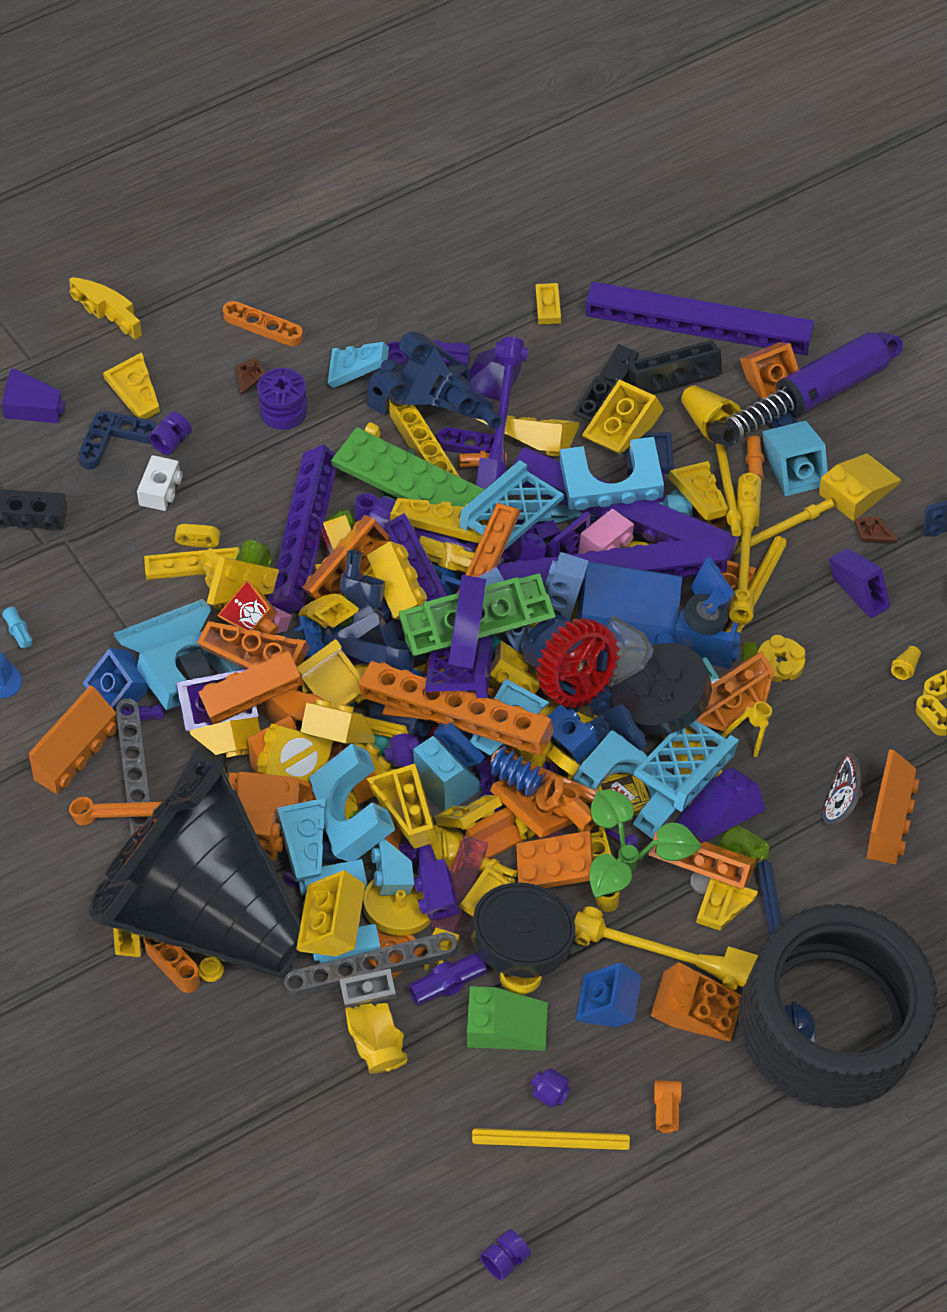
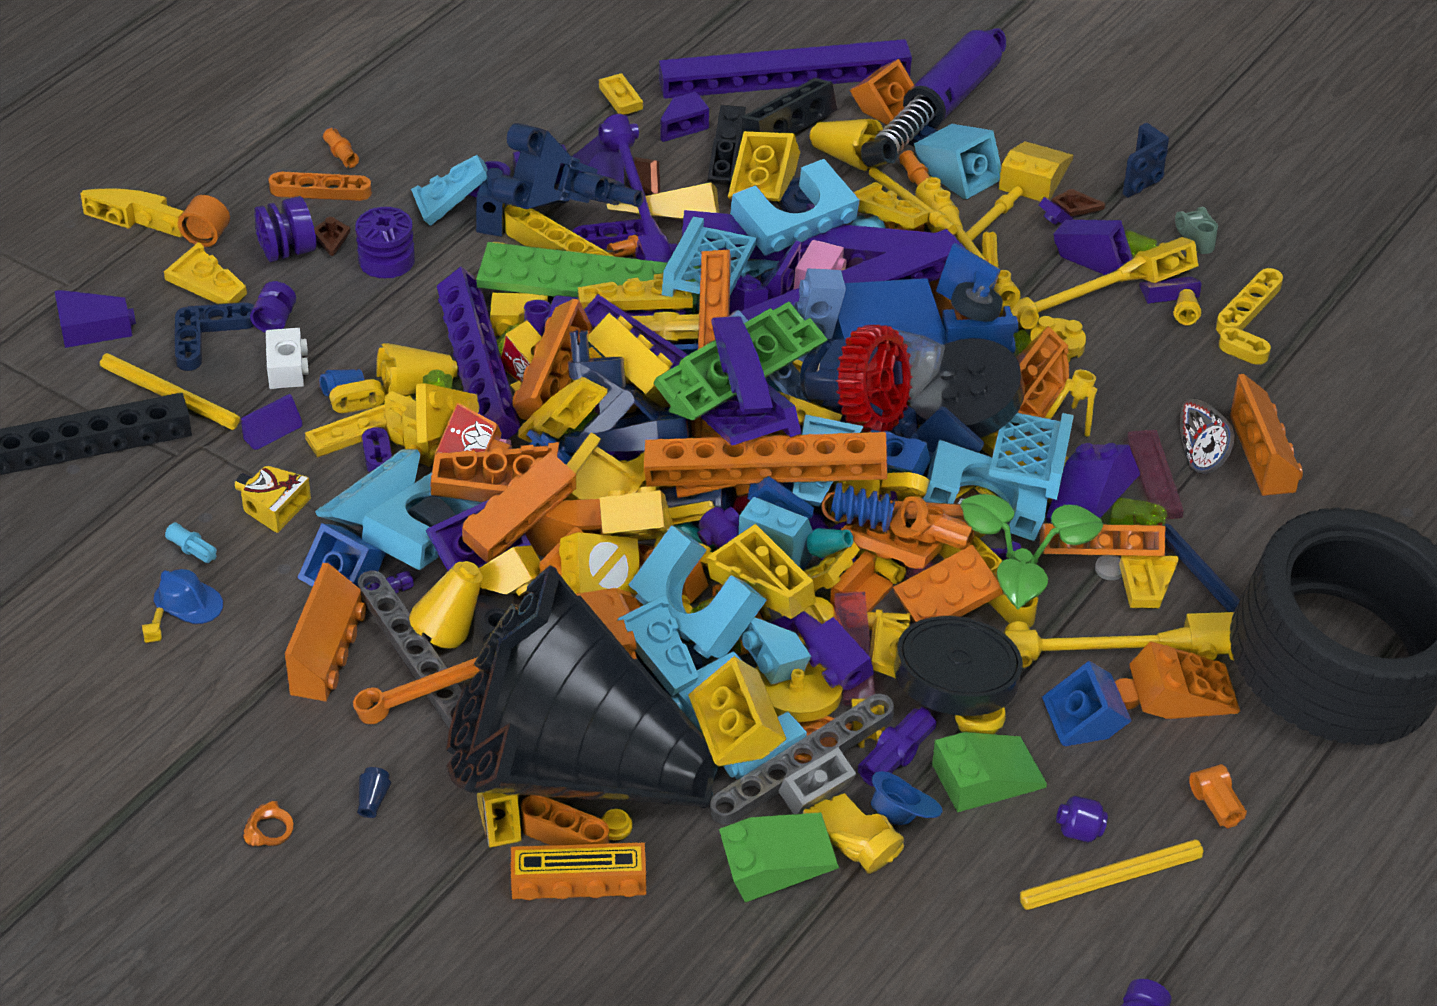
camera: 25 degrees left, 10 degrees down
none -> yellow axle [100,353,240,430]
none -> orange piece [178,195,230,247]
none -> yellow torso [235,466,311,533]
none -> dark purple slope [241,394,303,450]
none -> dark purple wheel [254,196,316,262]
none -> blue cone [319,369,364,396]
none -> orange pin [323,128,359,168]
none -> dark blue cone [357,767,391,818]
none -> dark purple beam [362,427,392,473]
none -> yellow cone [376,343,458,396]
none -> yellow cone [409,561,483,648]
none -> yellow slope [490,293,548,336]
none -> brick [511,842,646,900]
none -> copper piece [628,157,661,195]
none -> dark purple slope [661,91,709,142]
none -> bright green slope [719,812,839,903]
none -> teal cone [807,528,853,558]
none -> blue piece [871,771,943,825]
none -> yellow bar [1000,237,1198,329]
none -> dark purple plate [1038,197,1074,225]
none -> orange tile [1115,678,1140,709]
none -> clear neon green cone [1125,229,1157,255]
none -> clear pink tile [1127,430,1184,520]
none -> dark purple slope [1139,277,1202,303]

